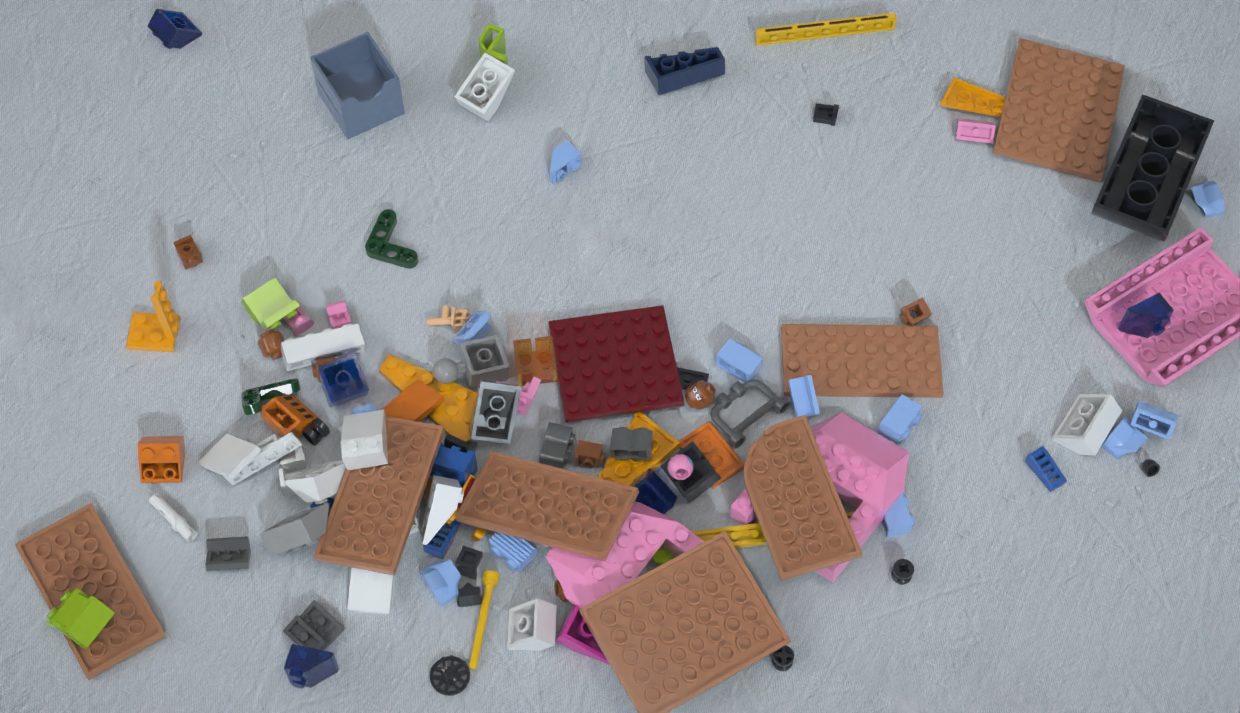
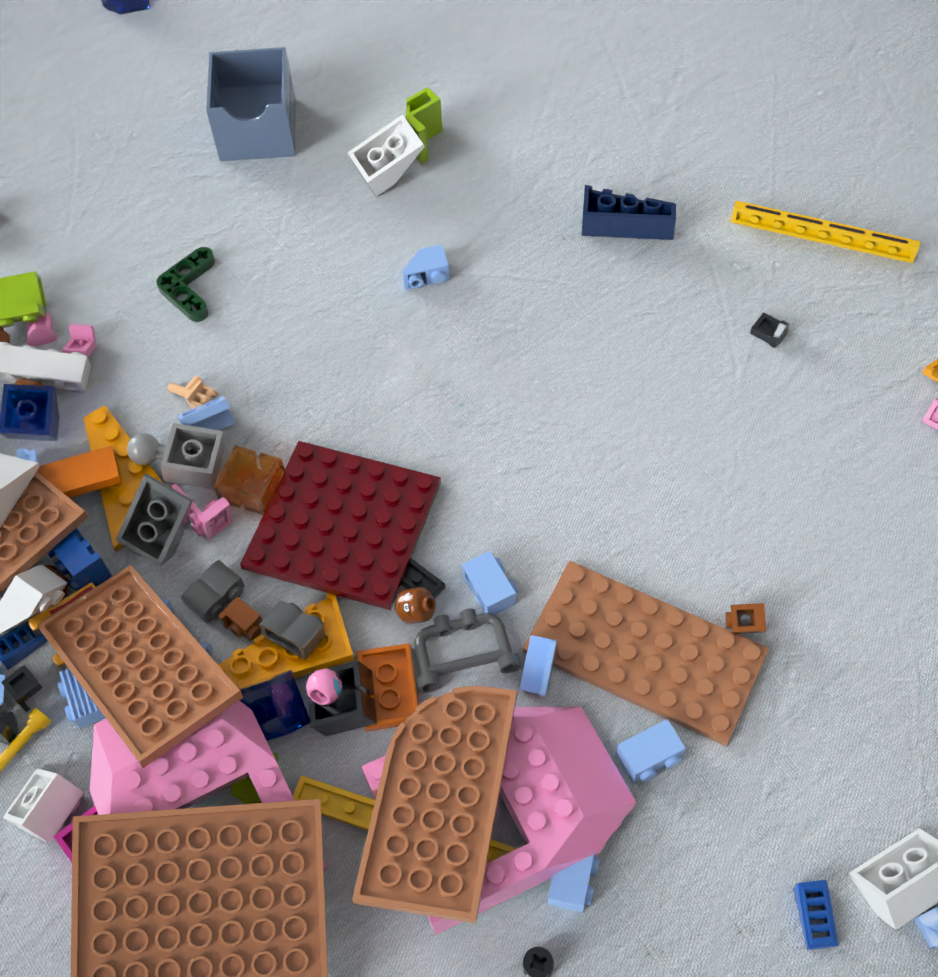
camera: 30 degrees right, 0 degrees up
black tile [444,434,477,453] -> none

